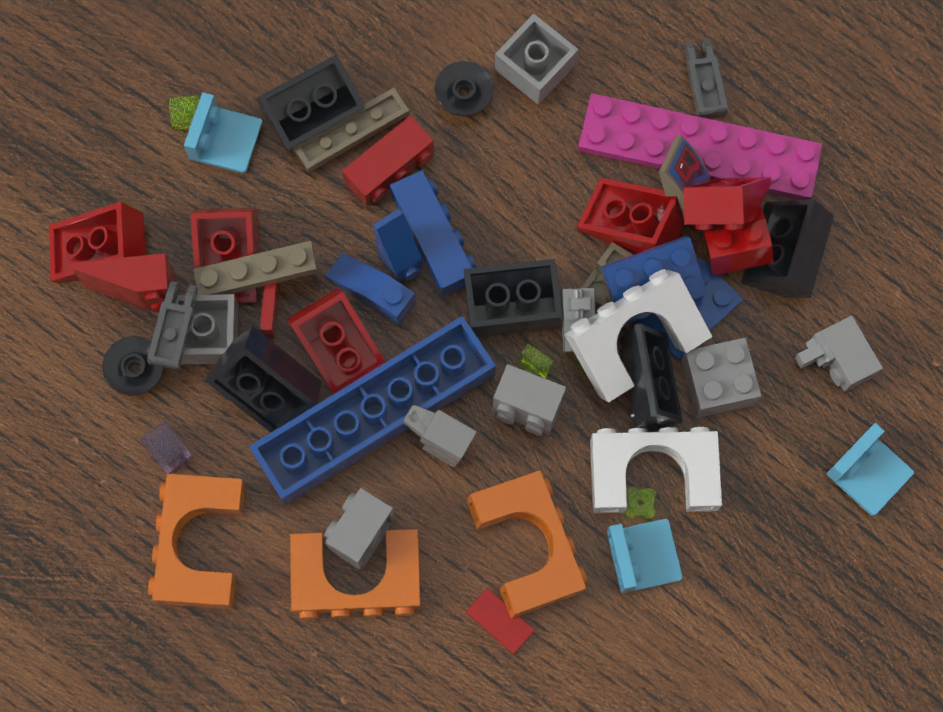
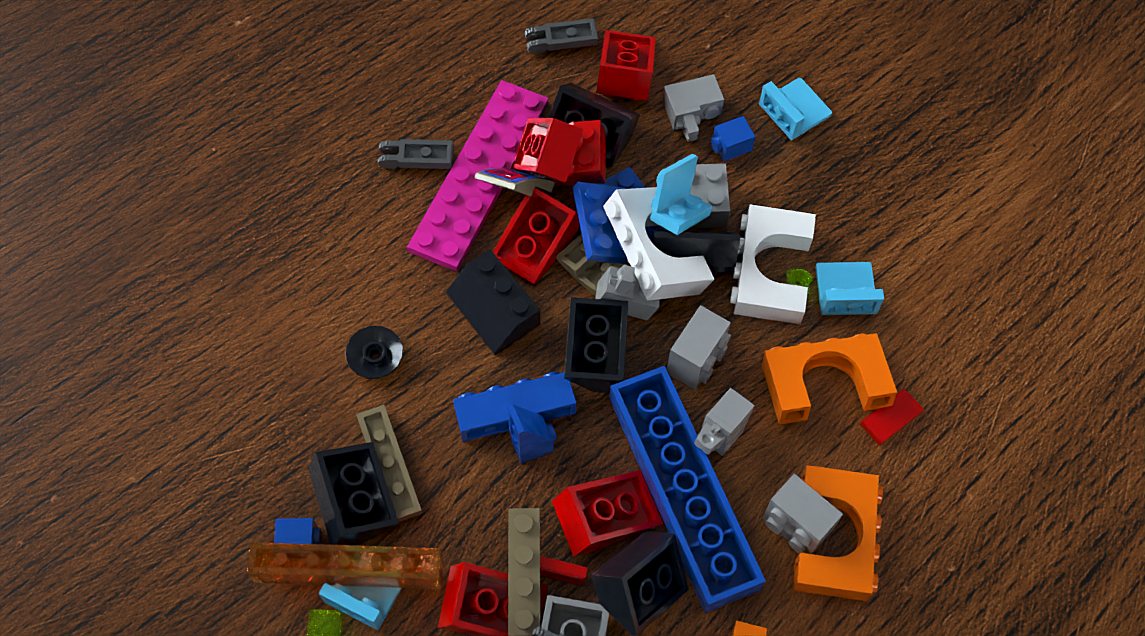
camera: 80 degrees left, 10 degrees down
blue slope [325,252,416,327] -> none
red brick [342,116,434,206] -> none
light grey brick [494,13,579,105] -> none
clear neon green plate [520,343,554,378] -> none
none -> clear orange brick [247,542,444,589]
none -> blue brick [274,518,322,557]
none -> black slope [446,249,541,355]
none -> dark grey hinge [524,18,599,54]
none -> red slope [596,30,656,101]
none -> medium azure bracket [650,154,712,235]
none -> blue brick [711,116,755,162]

